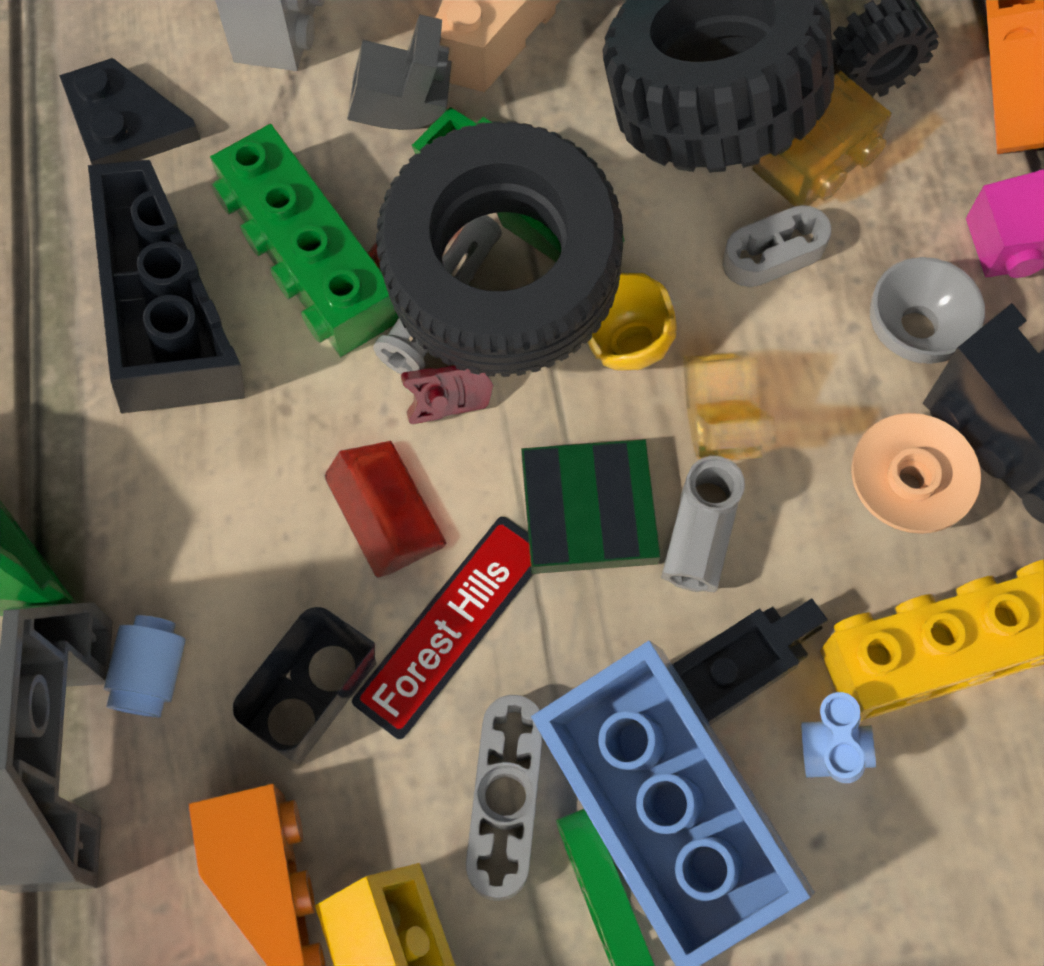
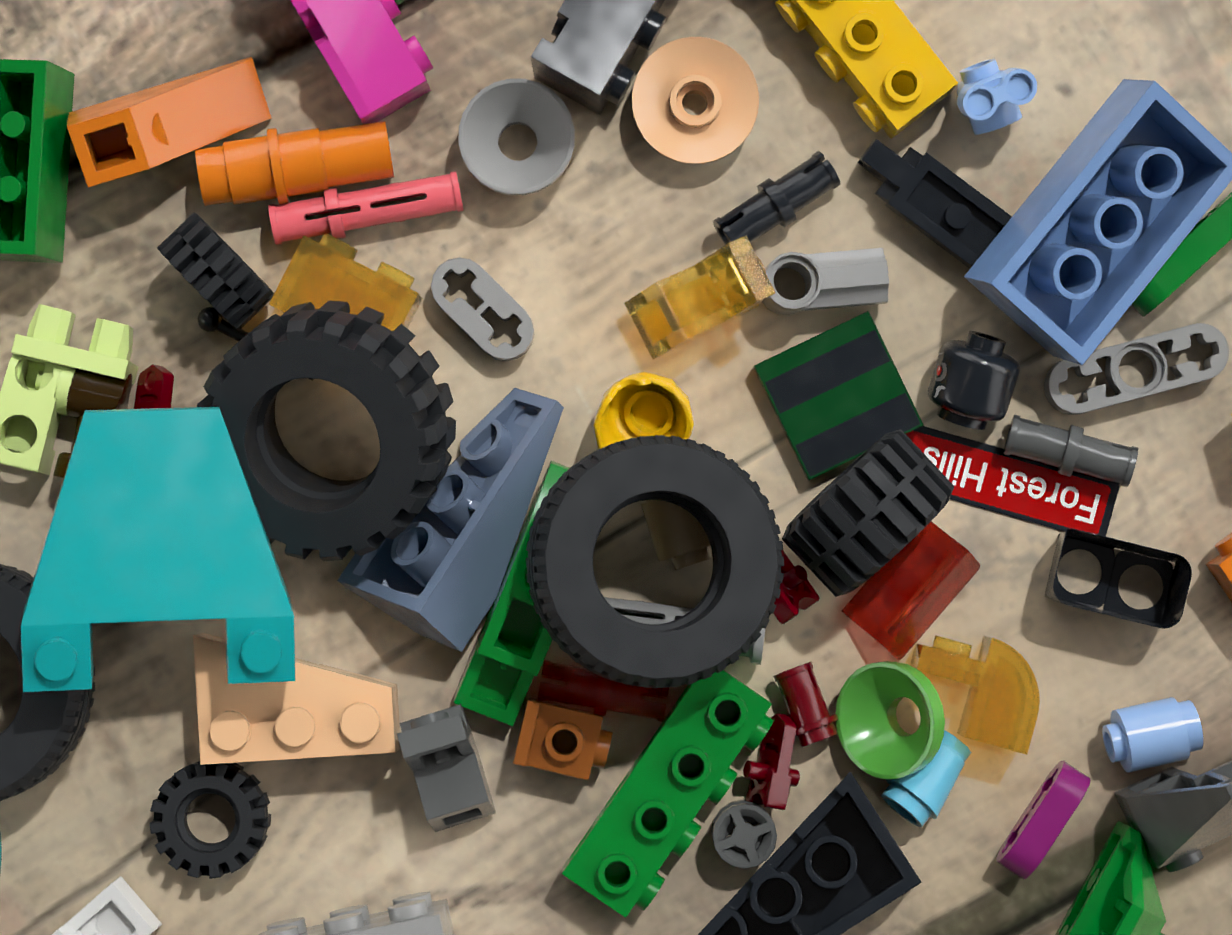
camera: 115 degrees left, 20 degrees up
none -> orange piece [195,121,394,206]
none -> coral pin [268,171,463,245]
none -> sand blue wedge [337,388,564,652]
none -> dark orange brick [513,698,613,780]
none -> dark grey wheel [711,800,777,869]
none -> black pin [713,151,841,255]
none -> dark red piece [743,713,800,810]
none -> dark red pin [773,662,838,747]
none -> black tyre [782,429,954,597]
none -> bright green piece [836,661,945,779]
none -> medium azure cone [881,730,971,827]
none -> clear yellow brick [910,635,1040,755]
none -> black head [928,331,1020,430]
none -> magenta beam [996,760,1091,880]
none -> dark grey pin [1003,414,1139,487]

